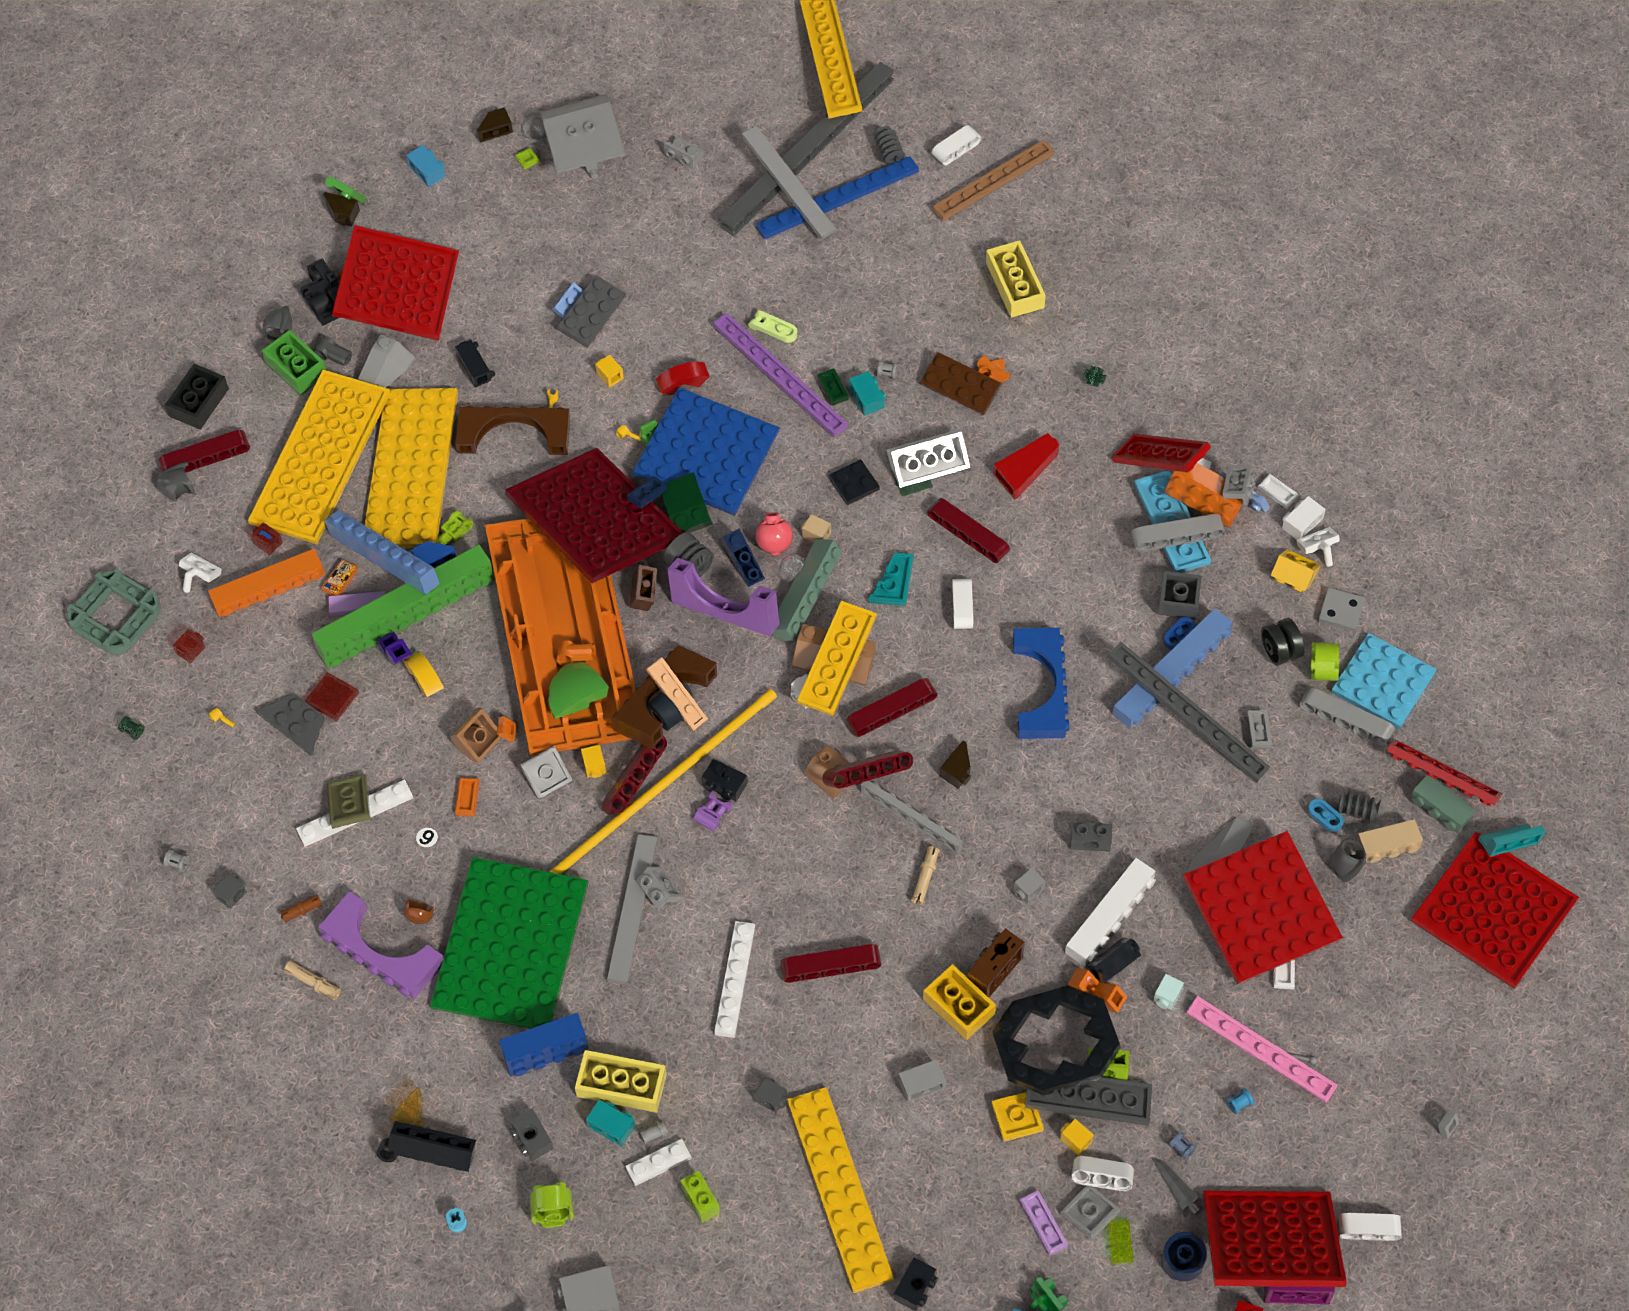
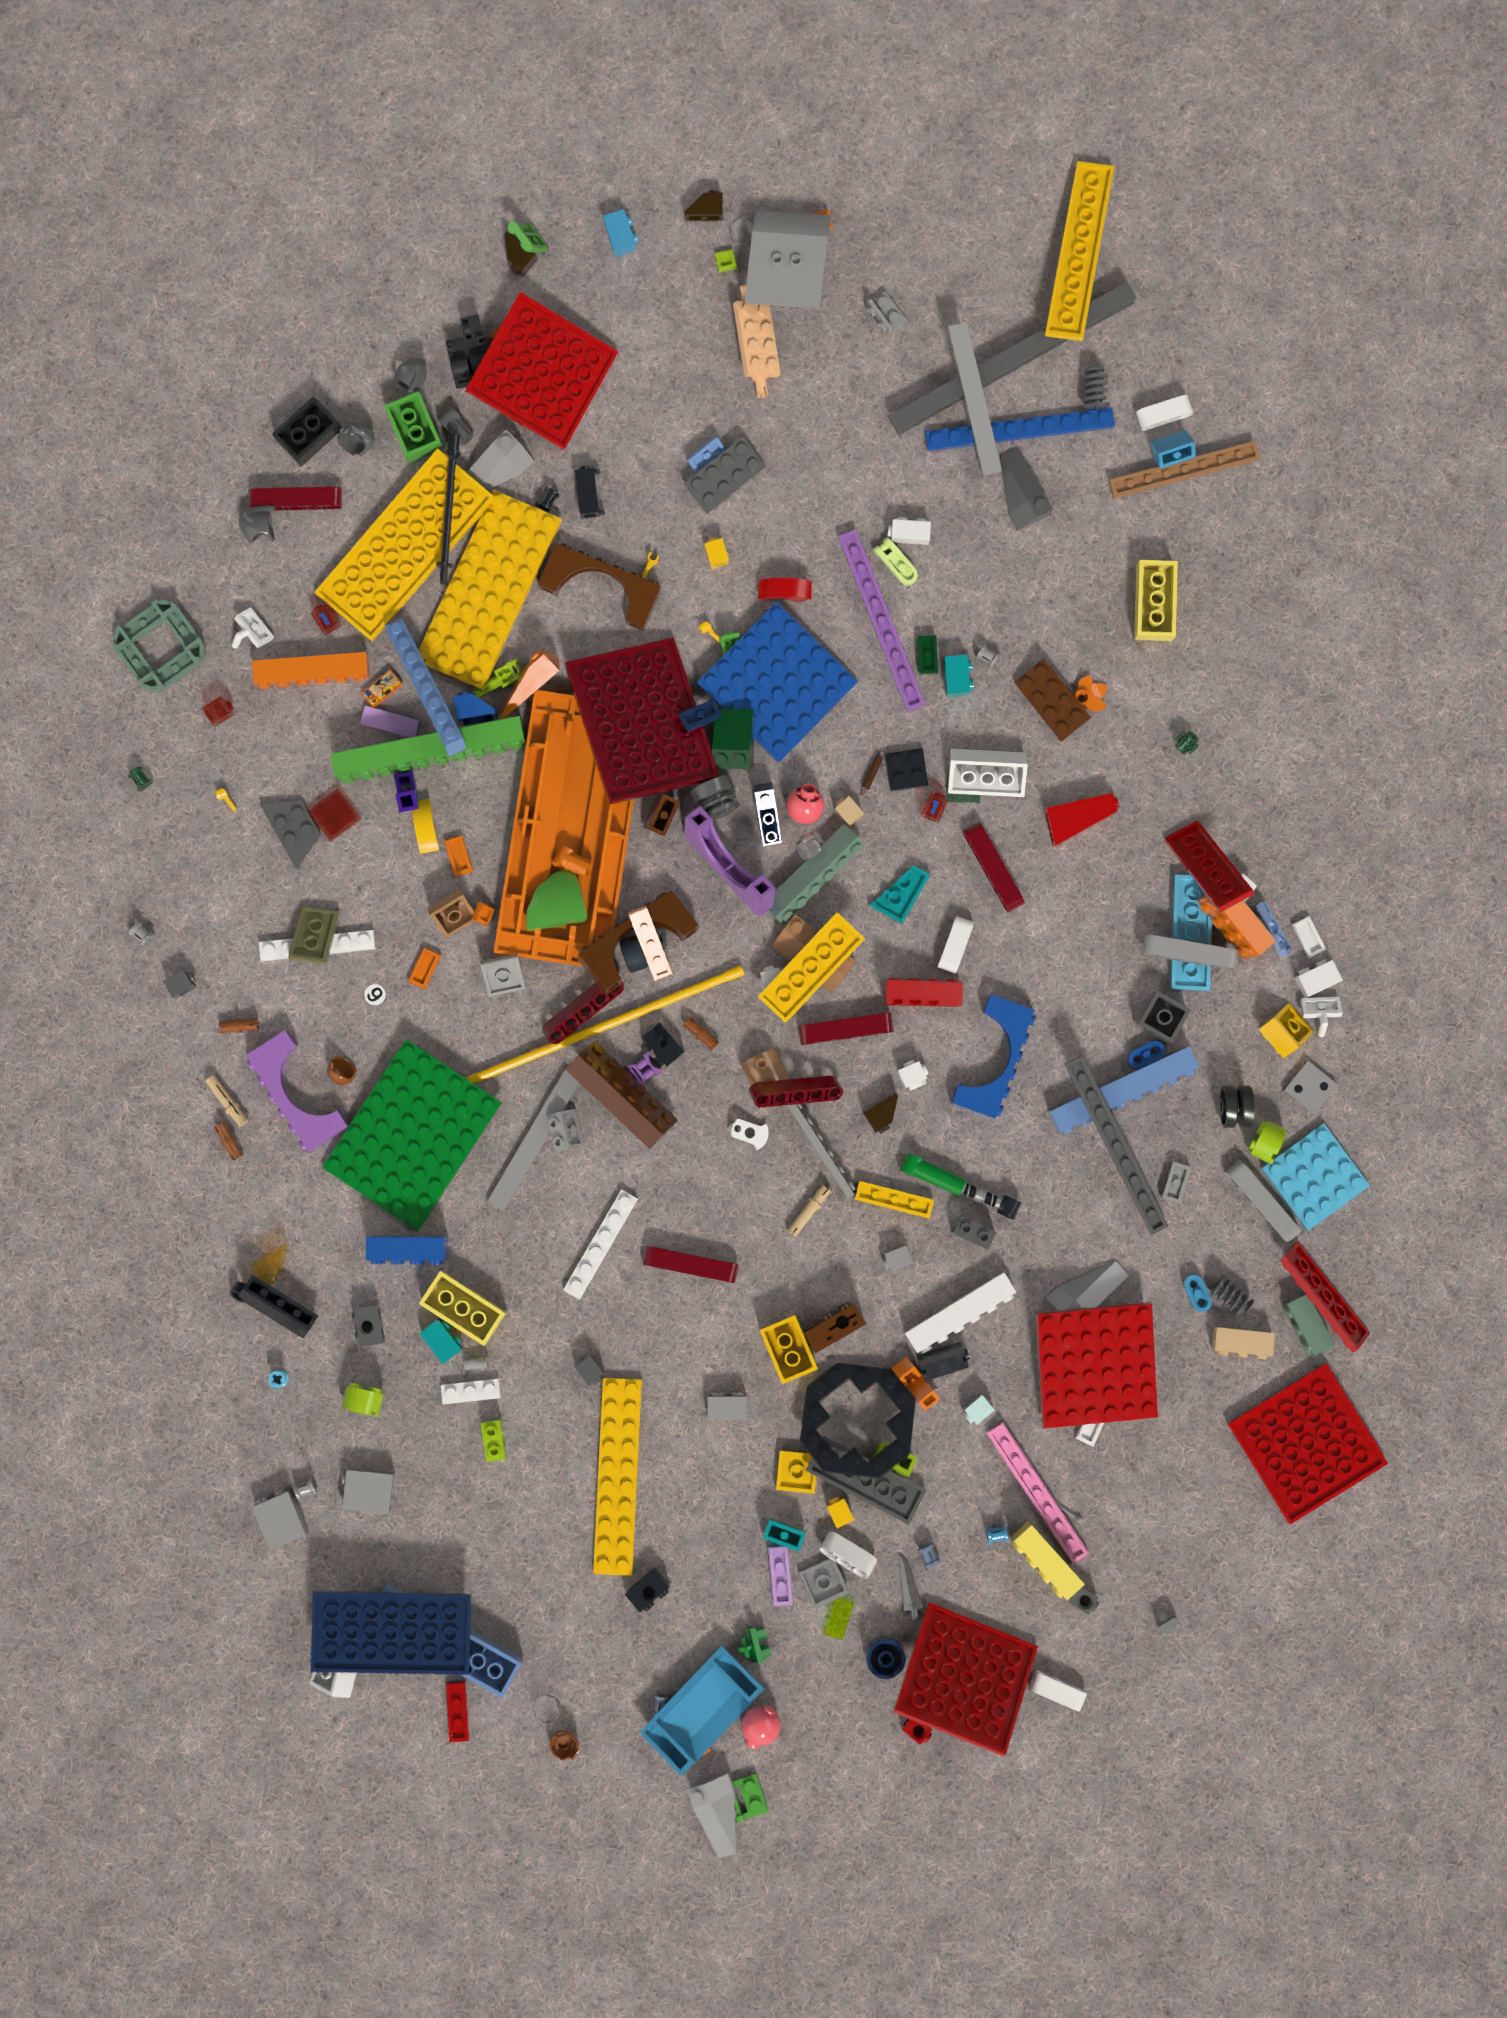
camera: 20 degrees right, 25 degrees up
yellow brick [581,745,606,778] -> none
light grey bracket [1223,465,1256,506] -> none
dark grey piece [1331,838,1366,882] -> none
teal panel [1479,823,1546,857] -> none
none -> dark orange pin [214,1122,243,1161]
none -> dark grey hair [337,422,375,456]
none -> black bar [436,433,461,585]
none -> orange tile [444,835,474,877]
none -> wedge [500,648,559,719]
none -> black bush [536,487,559,512]
none -> reddish brown brick [565,1041,678,1149]
none -> dark orange pin [683,1017,719,1051]
none -> white piece [728,1118,768,1151]
none -> light nougat plate [733,285,781,398]
none -> teal brick [763,1517,806,1552]
none -> yellow plate [854,1181,934,1219]
none -> reddish brown piece [861,750,884,795]
none -> red wedge [885,978,963,1007]
none -> white brick [888,517,931,545]
none -> white brick [897,1060,928,1091]
none -> piece [899,1153,1022,1220]
none -> clear red brick [921,792,948,823]
none -> dark grey wedge [1000,448,1053,531]
none -> light yellow brick [1011,1521,1085,1600]
none -> dark grey brick [1067,1587,1099,1615]
none -> dark azure brick [1151,430,1196,469]

